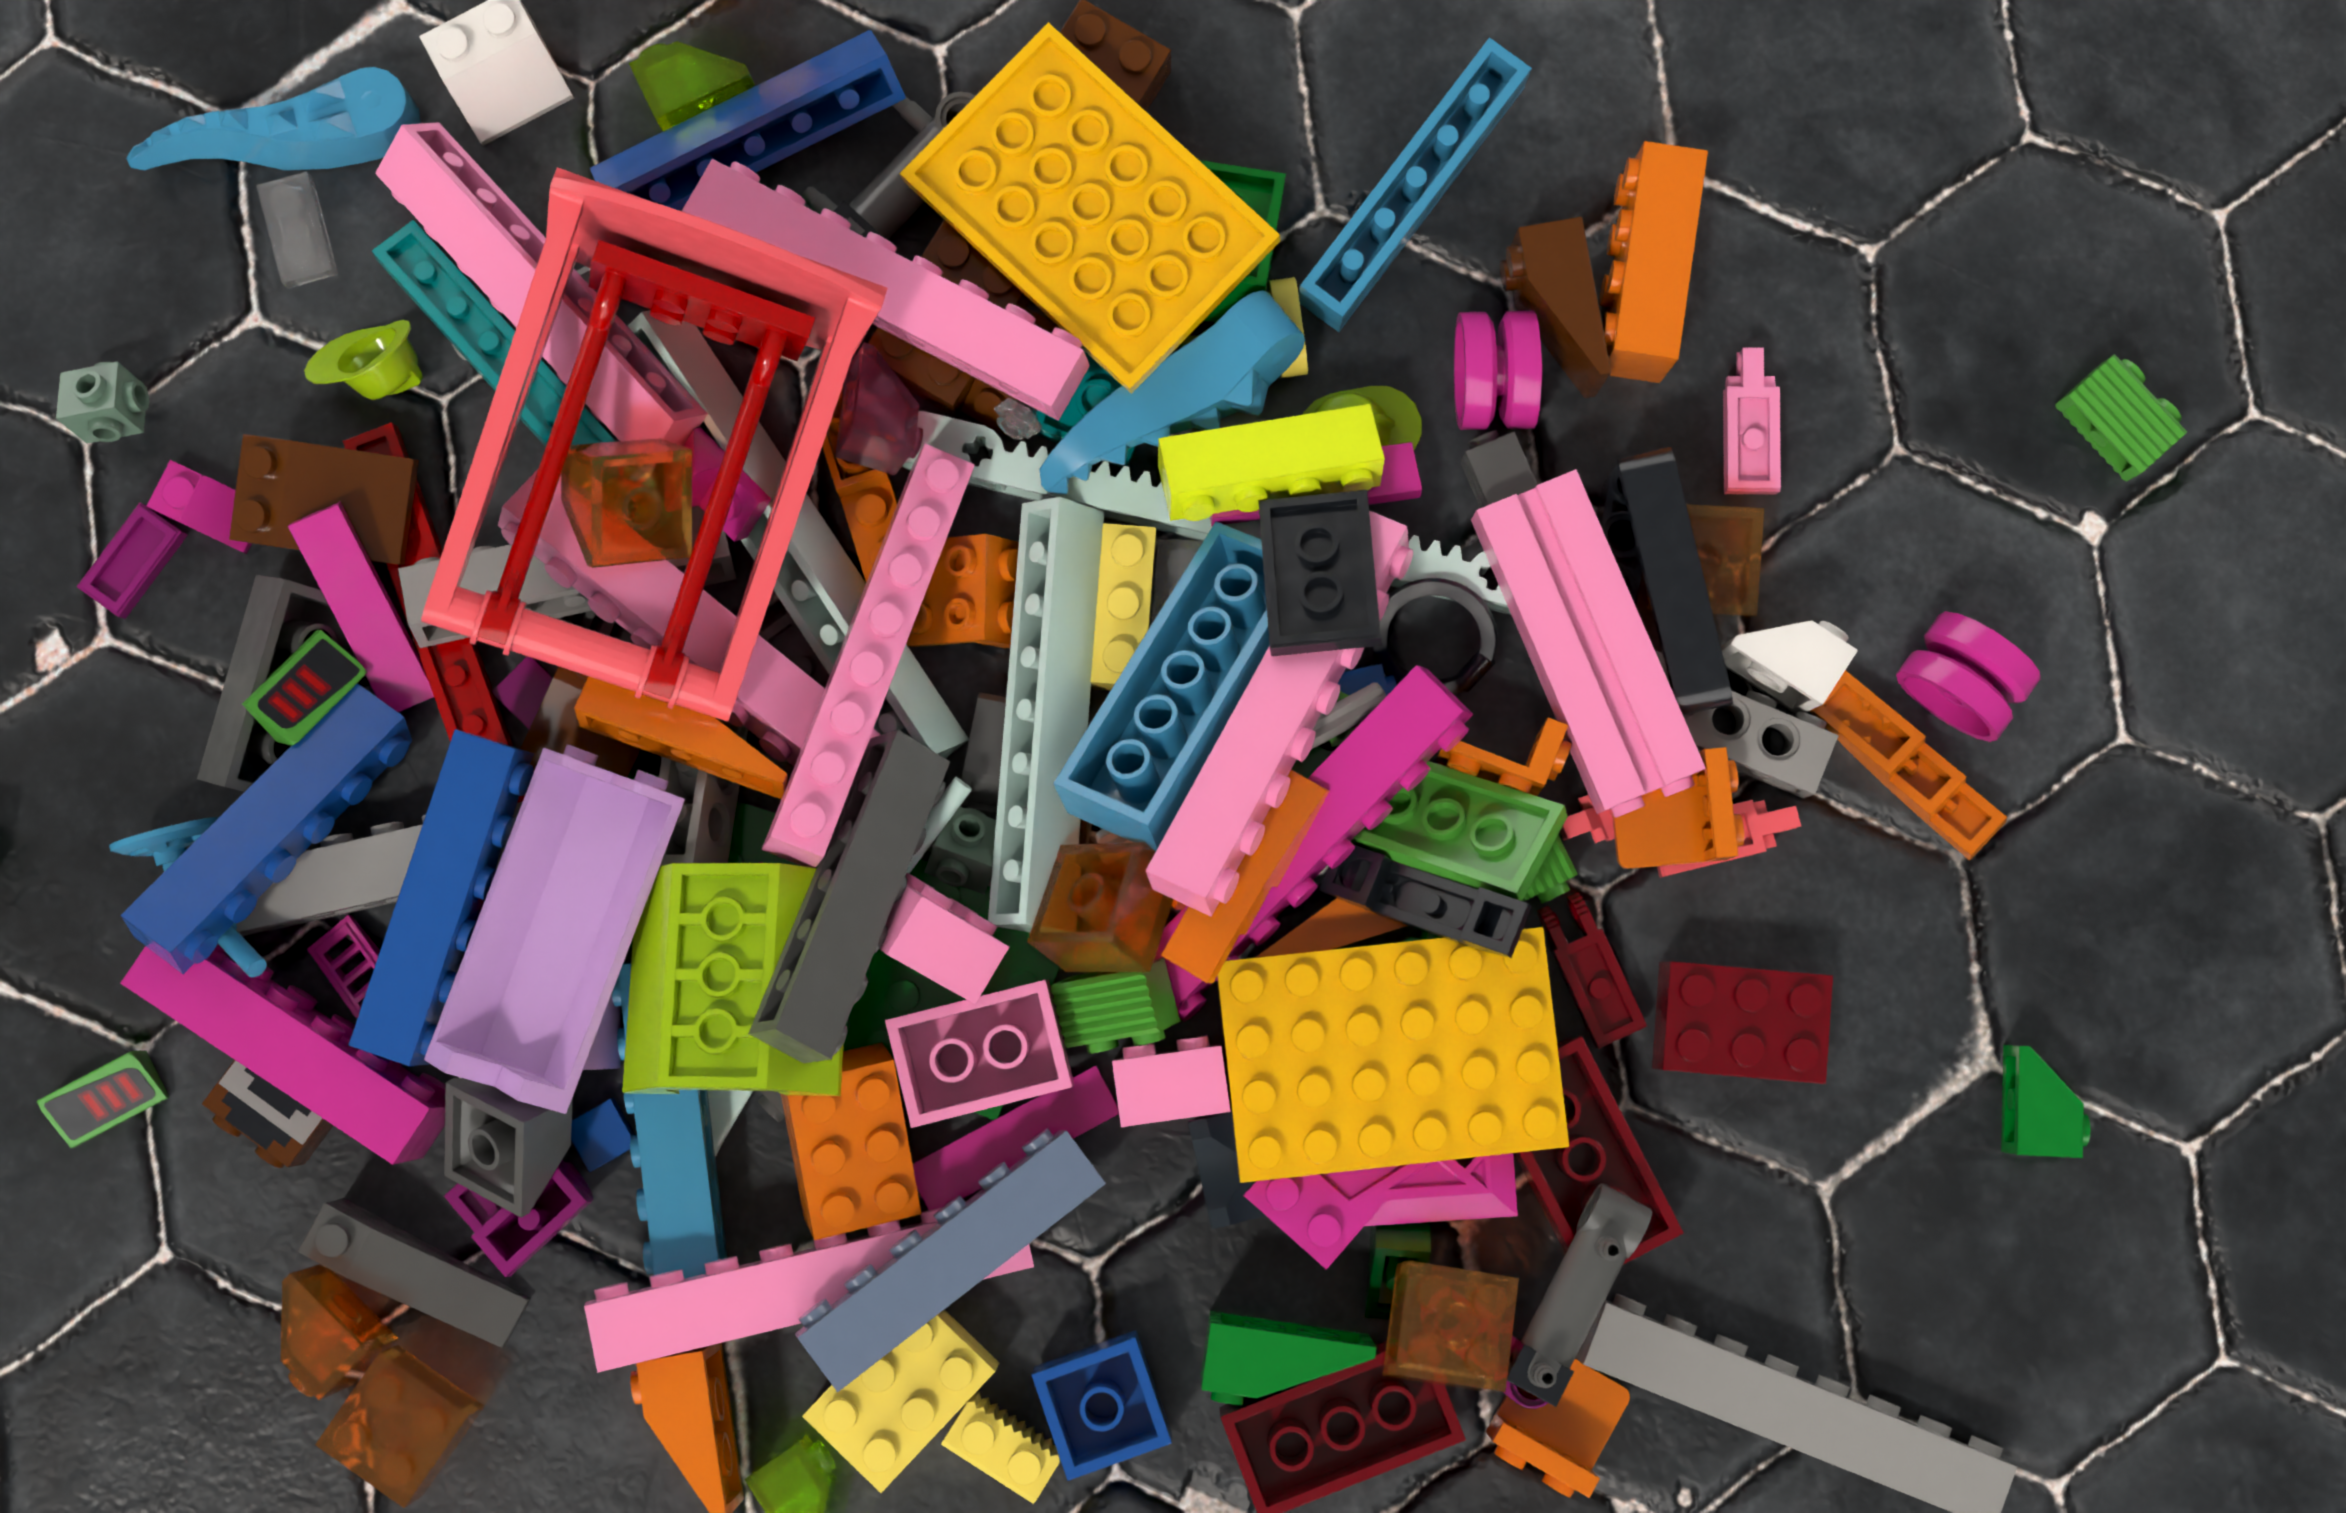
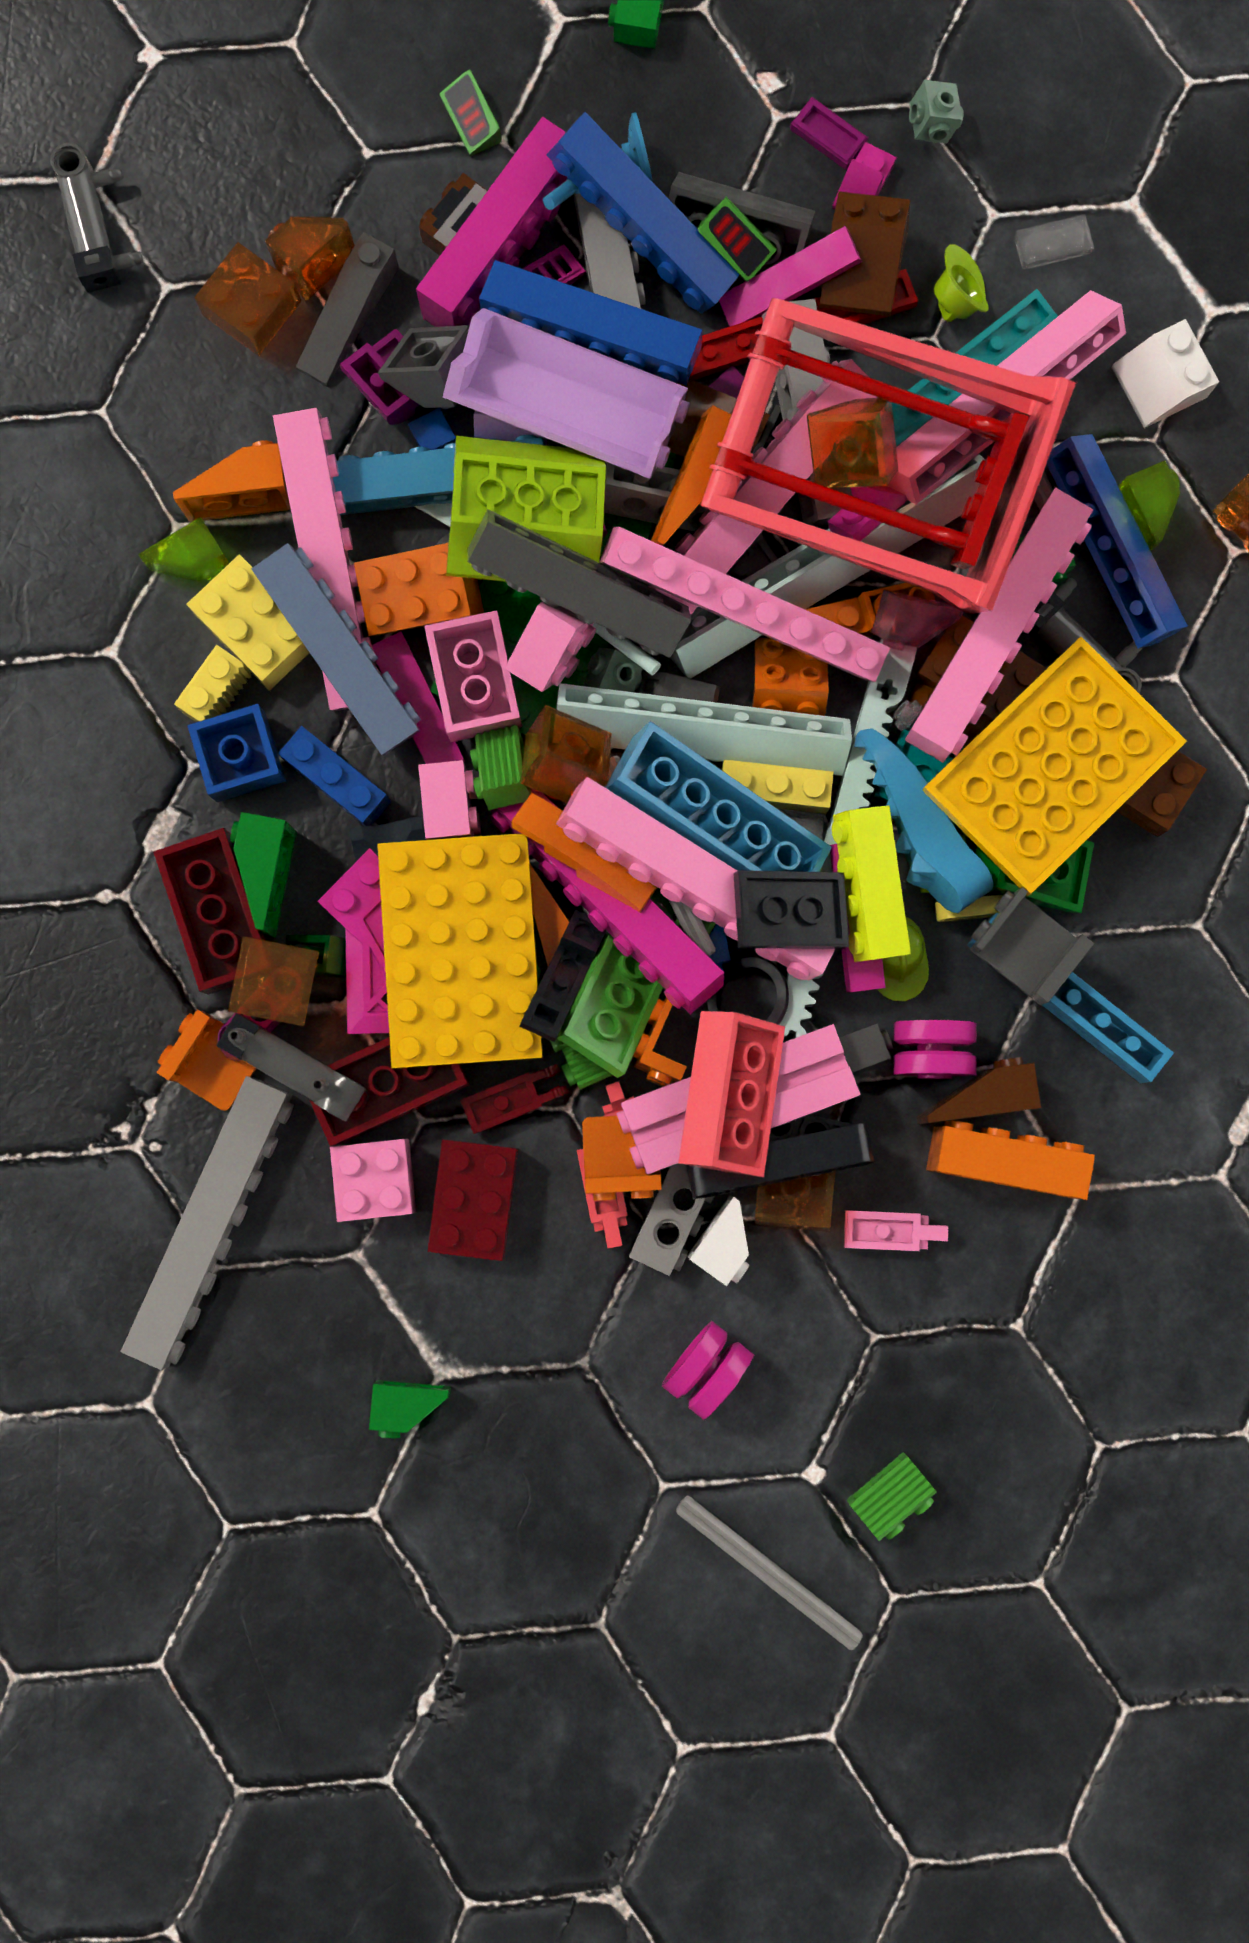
camera: 90 degrees right, 0 degrees up
dark azure animal [127,67,421,171] -> none
orange slope [1809,670,2007,861] -> none
none -> blue brick [278,725,391,827]
none -> bright pink brick [330,1139,416,1222]
none -> light grey axle [676,1496,863,1650]
none -> coral slope [678,1011,785,1177]
none -> dark grey panel [970,887,1094,1005]

